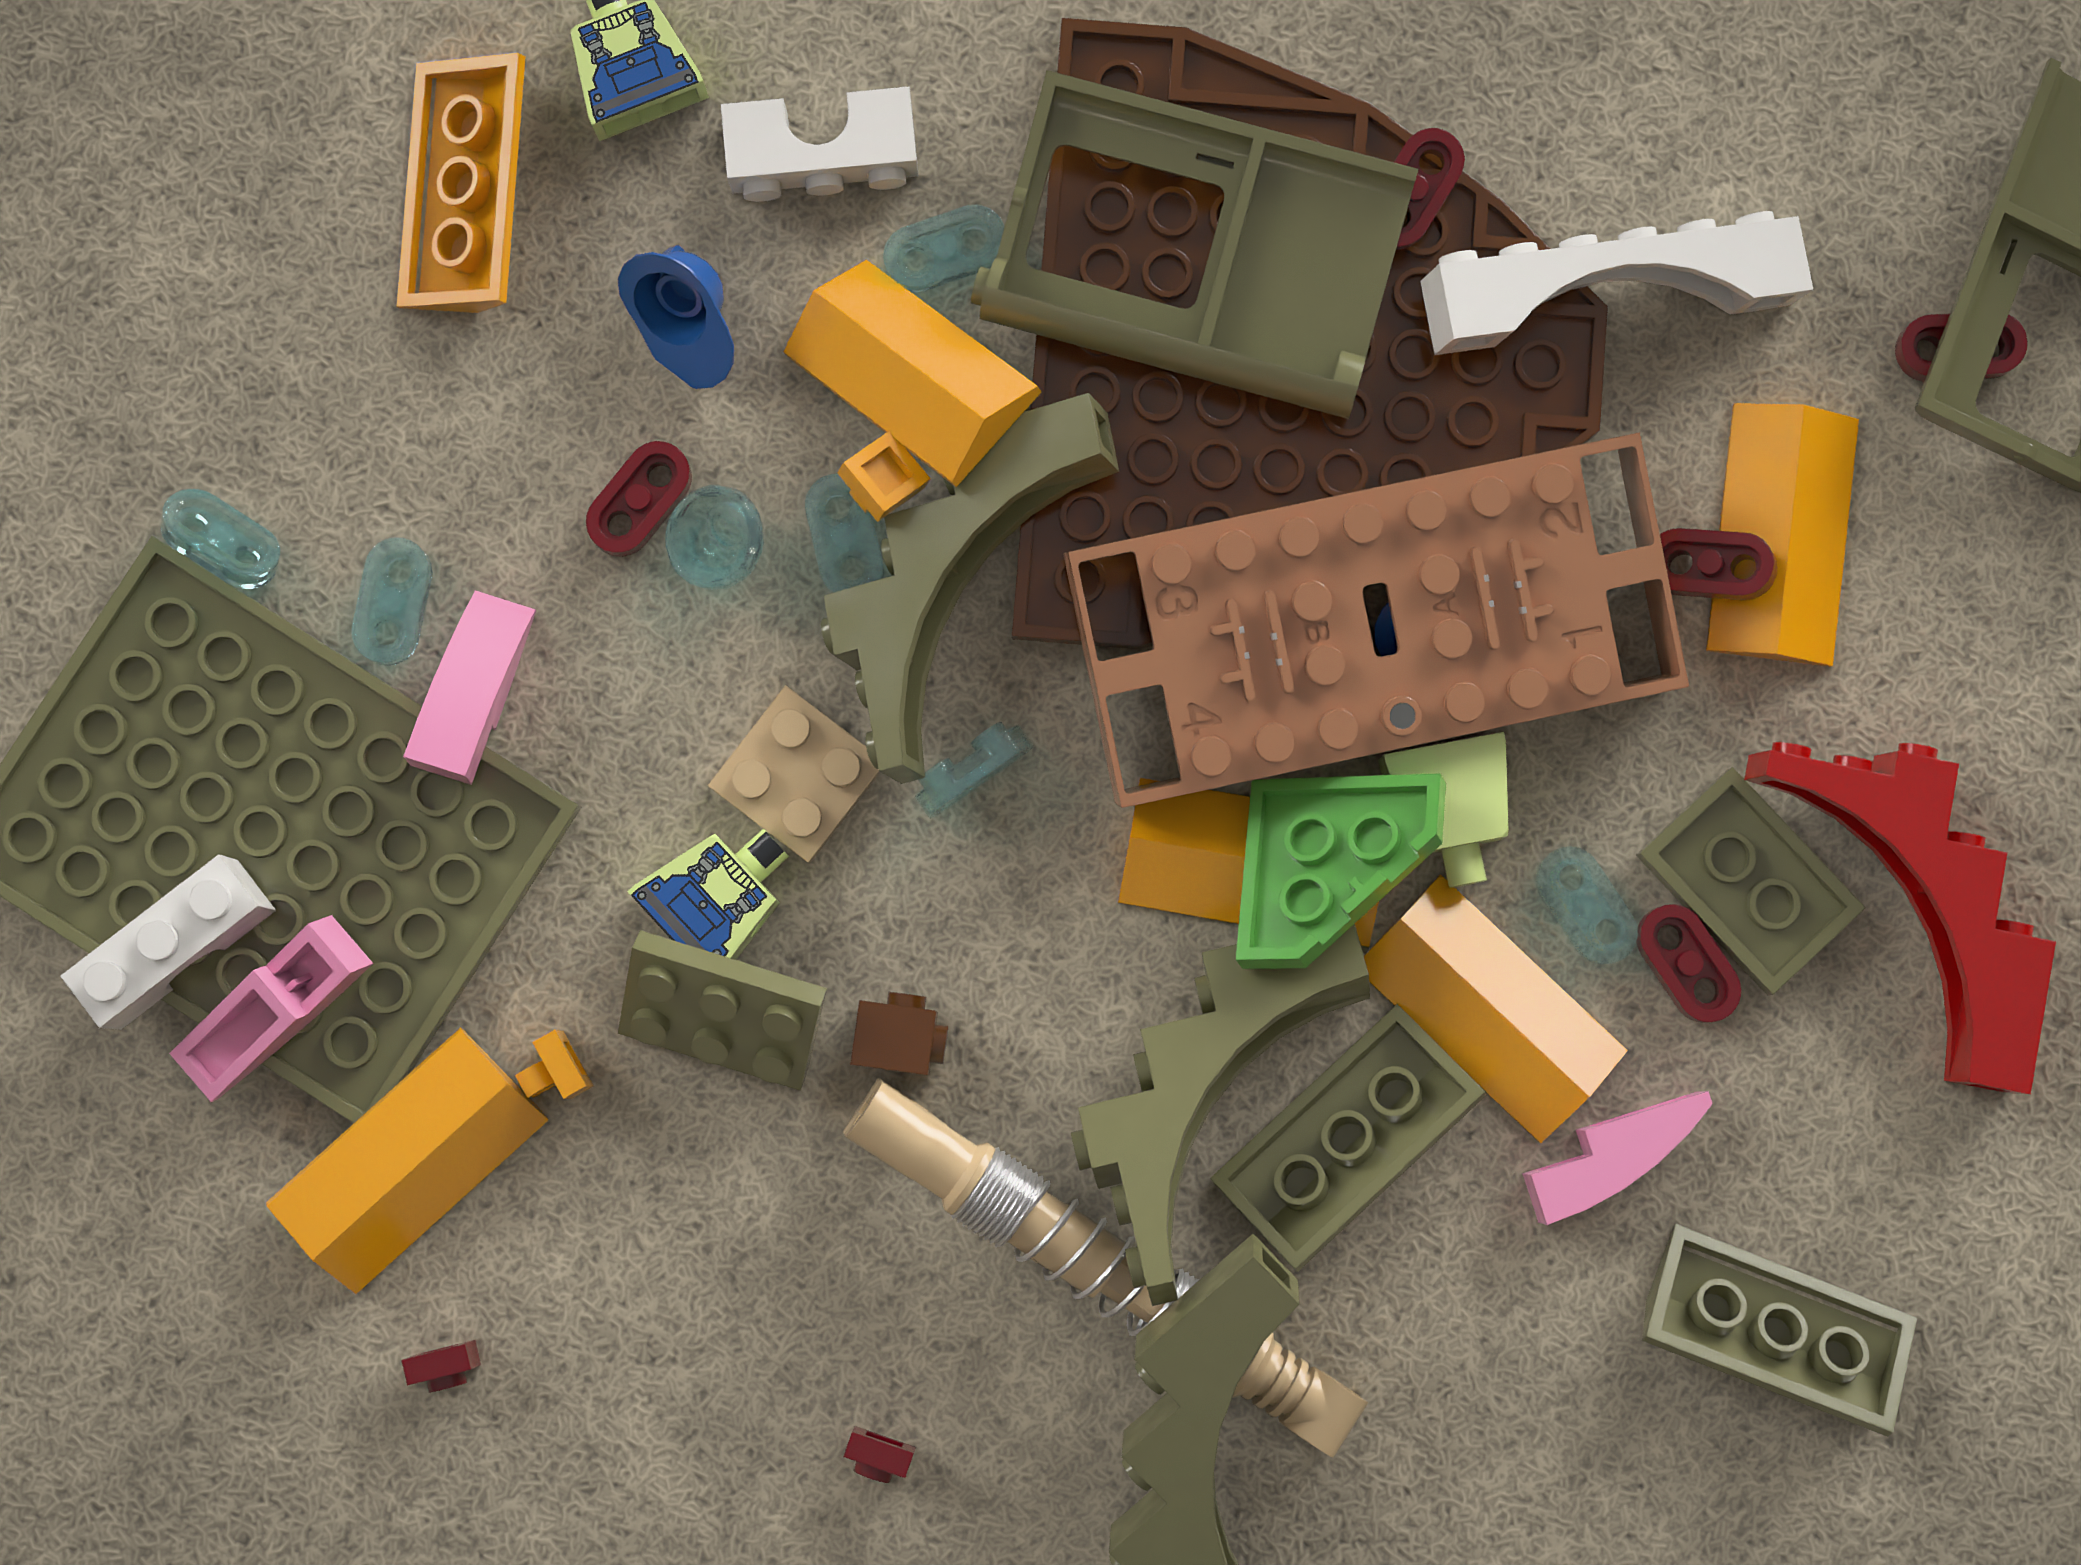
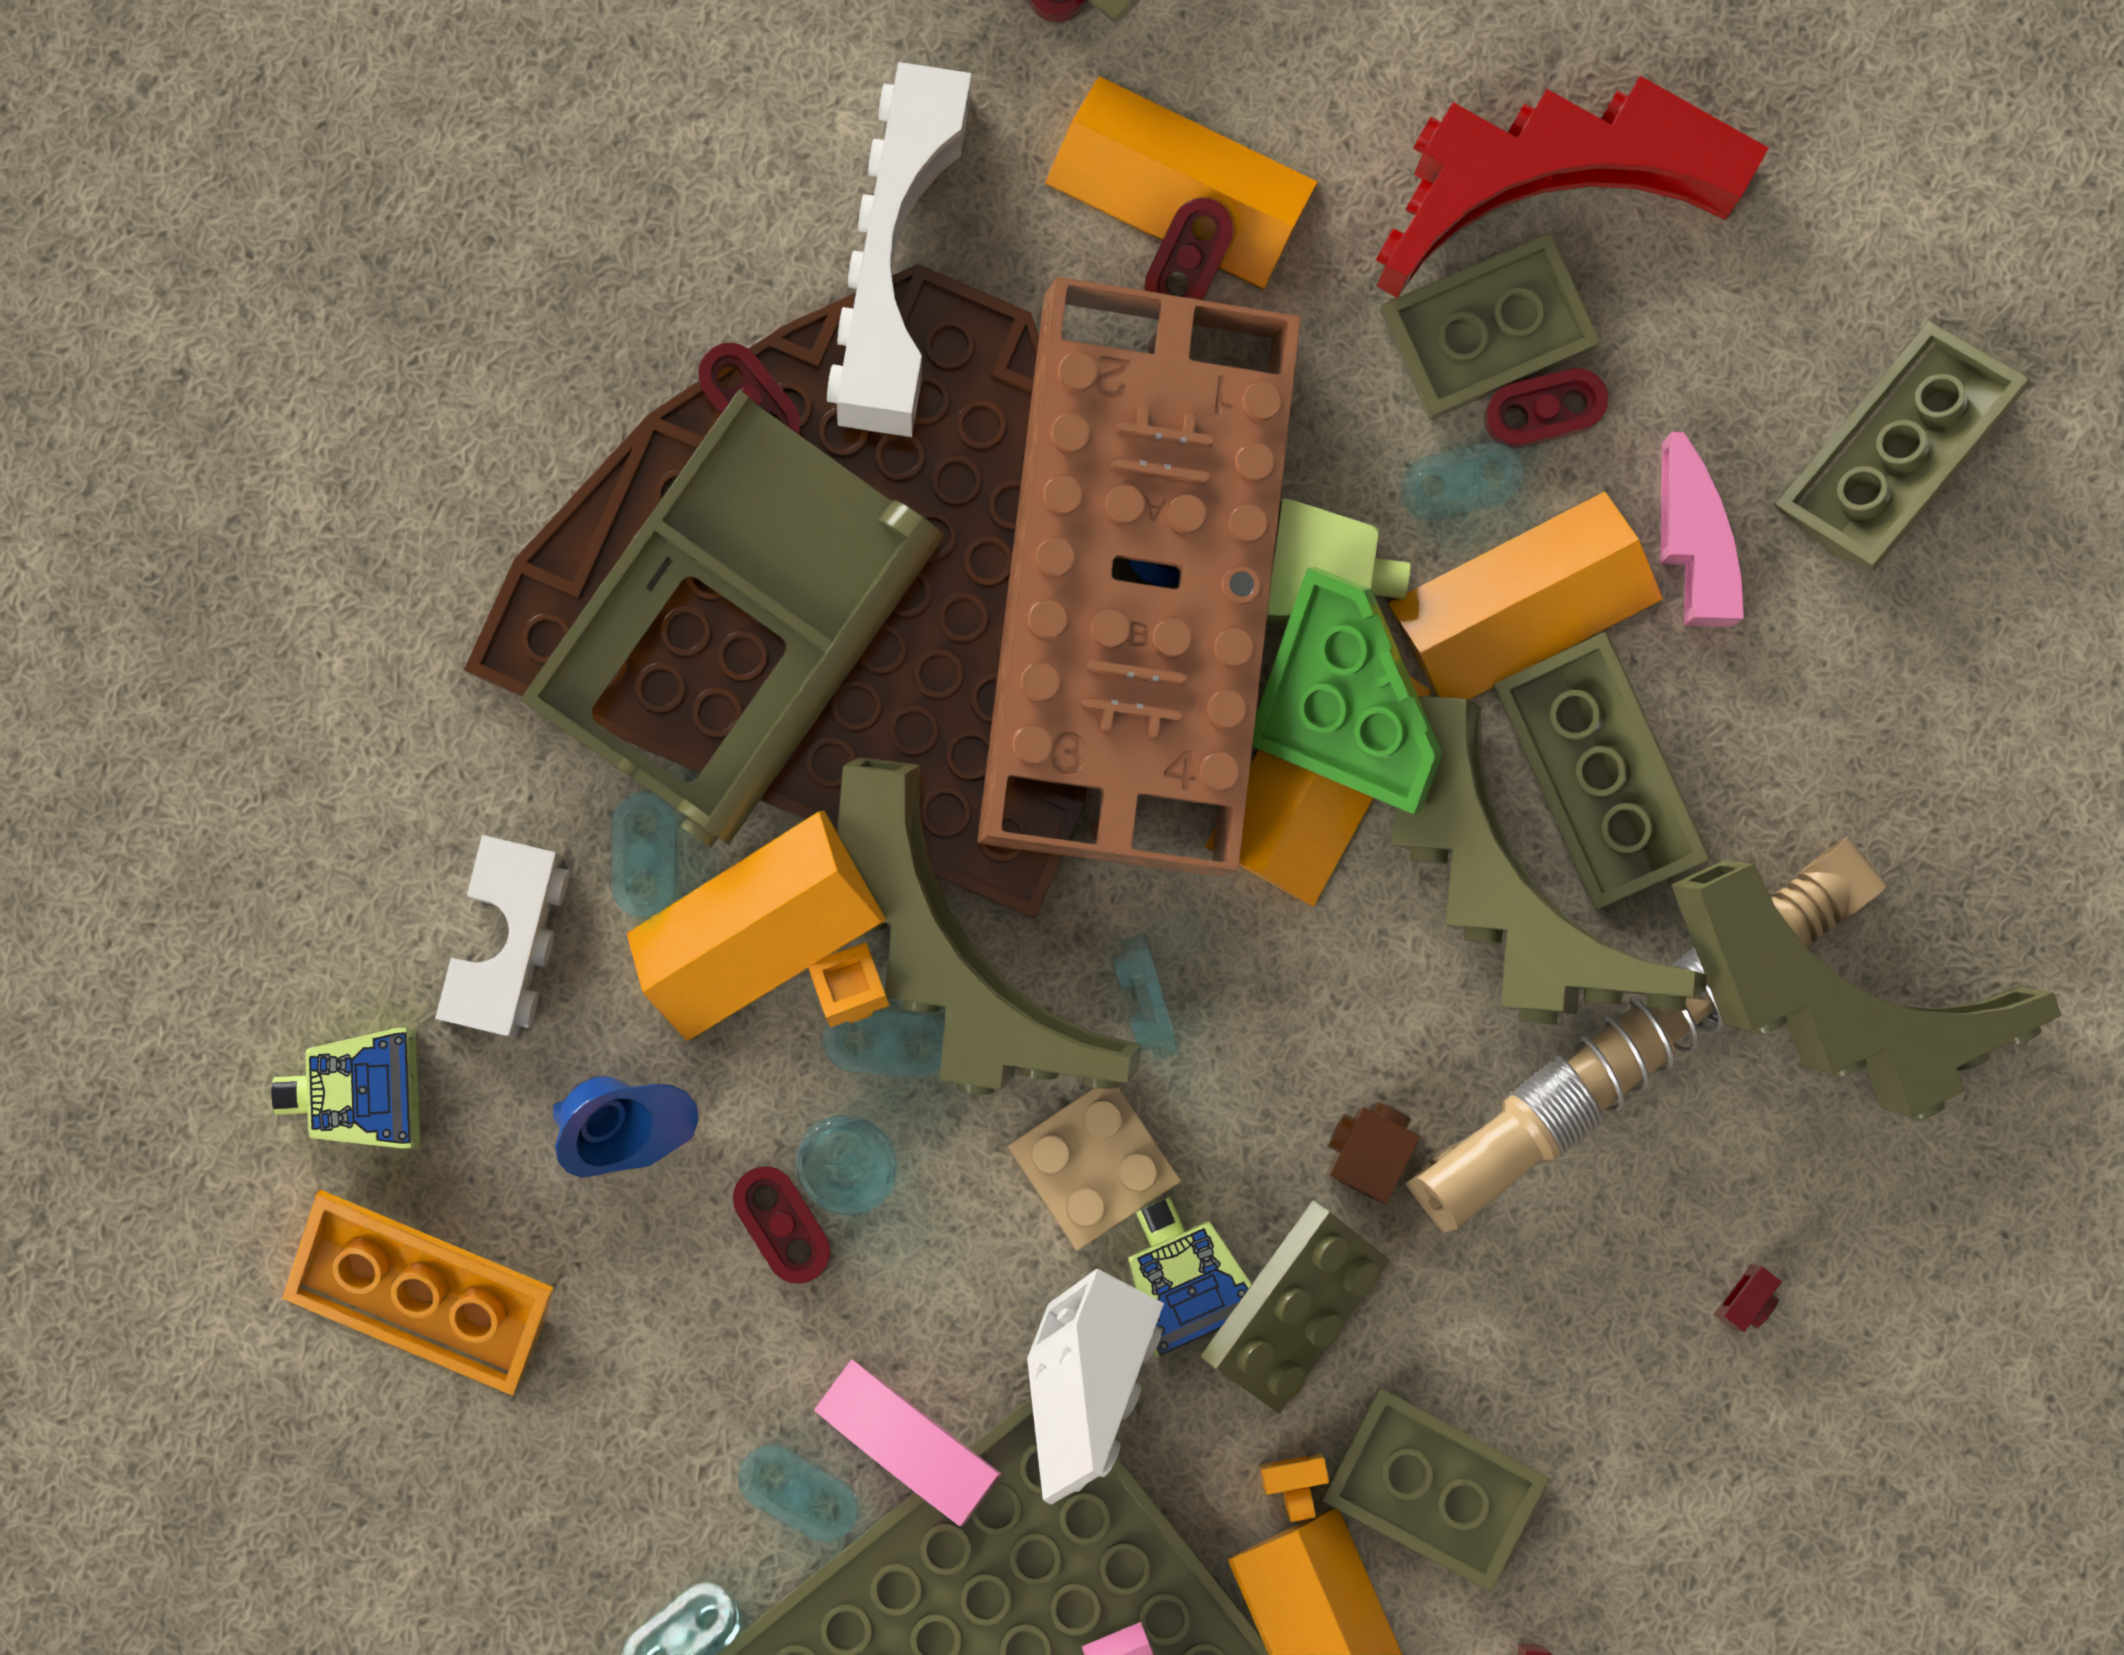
camera: 75 degrees left, 0 degrees up
none -> white slope [1027,1269,1164,1505]
none -> olive plate [1320,1386,1550,1592]

